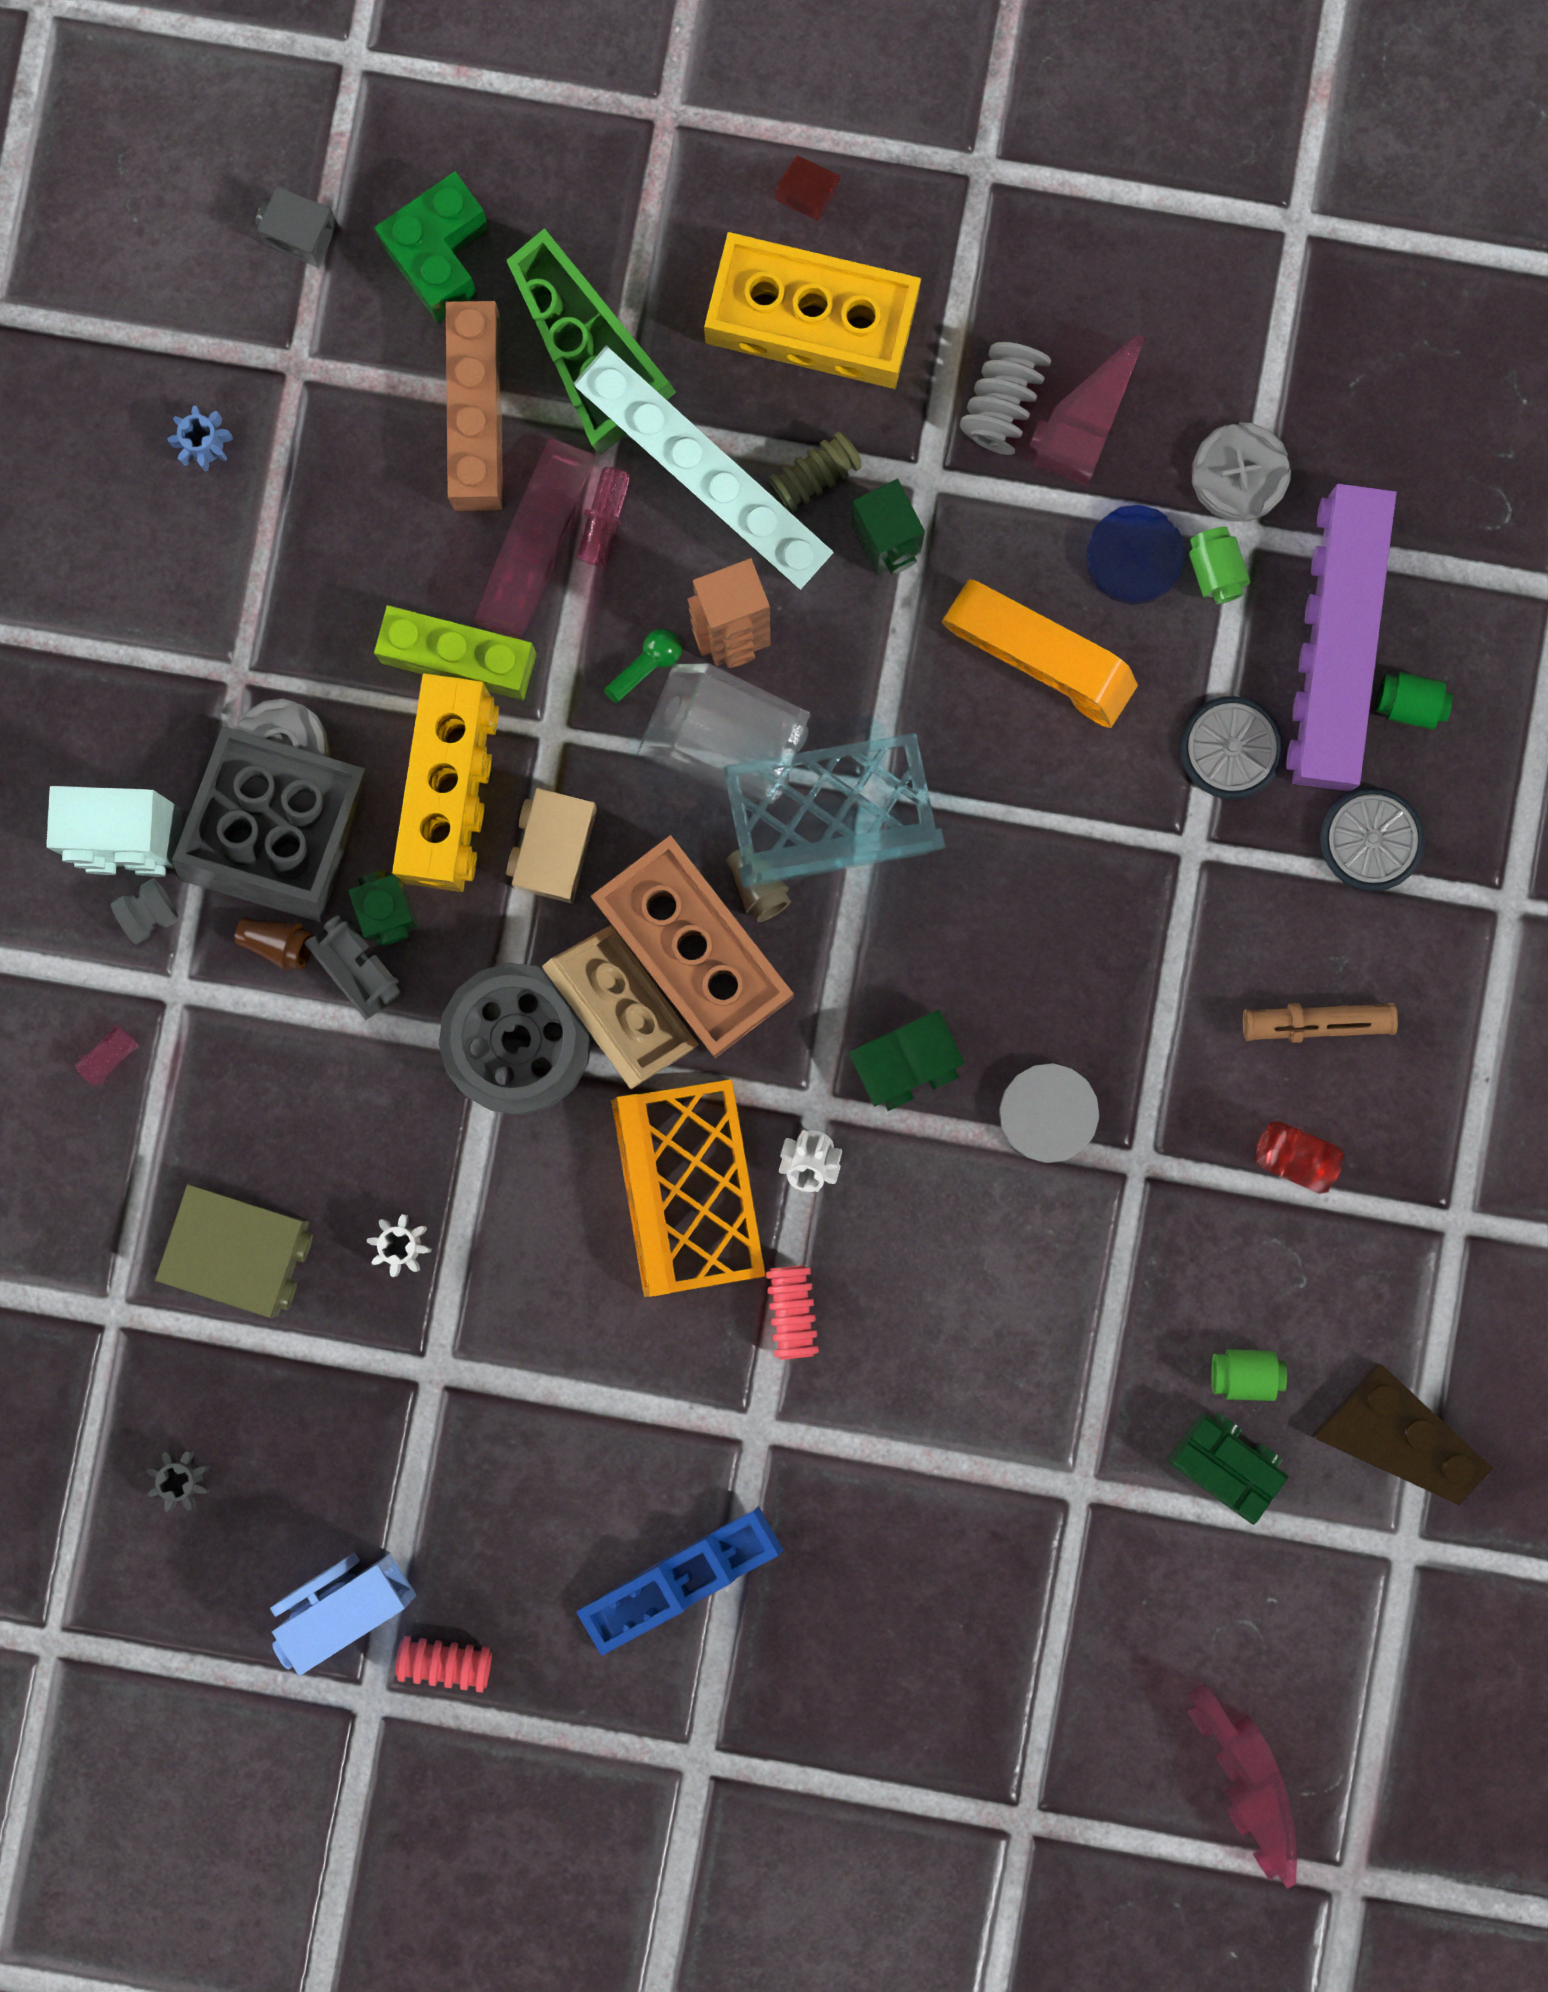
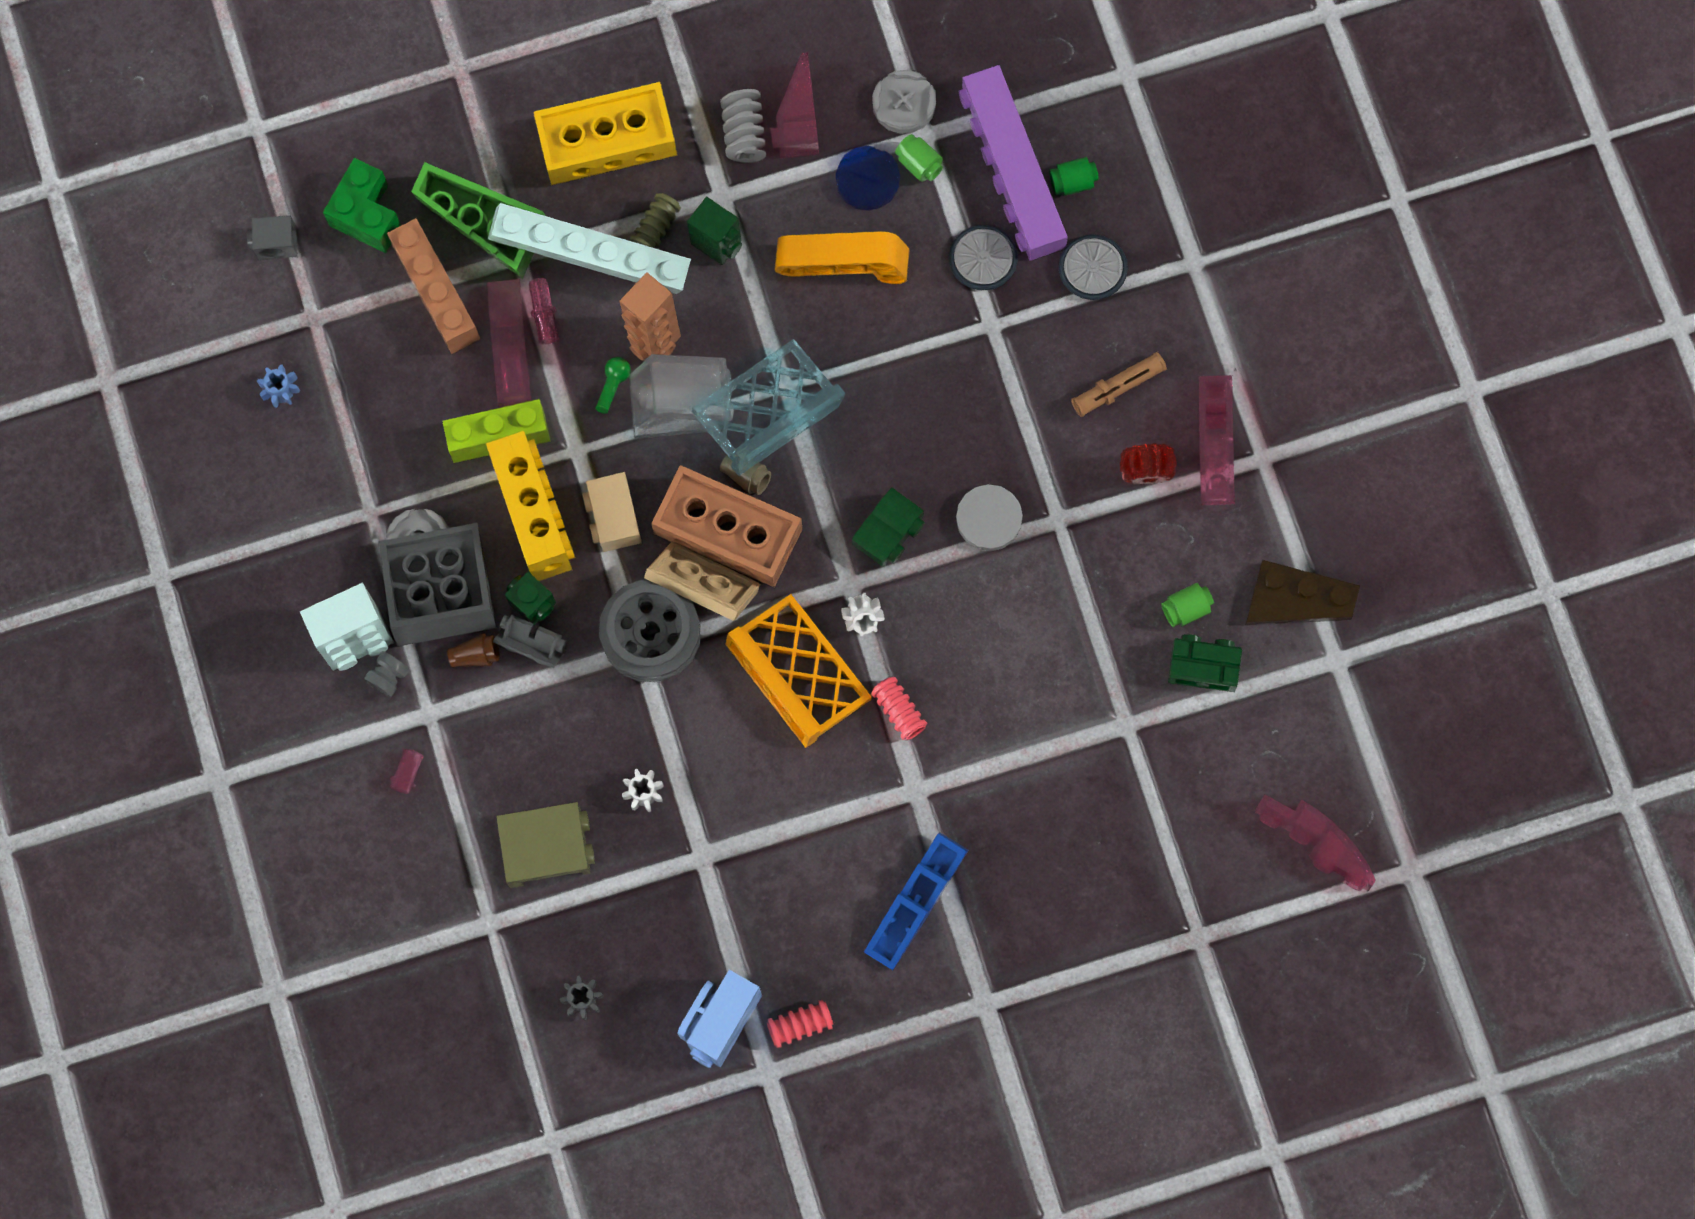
camera: 25 degrees left, 10 degrees down
clear red slope [775,155,841,221] -> none
none -> clear pink slope [1199,375,1235,505]

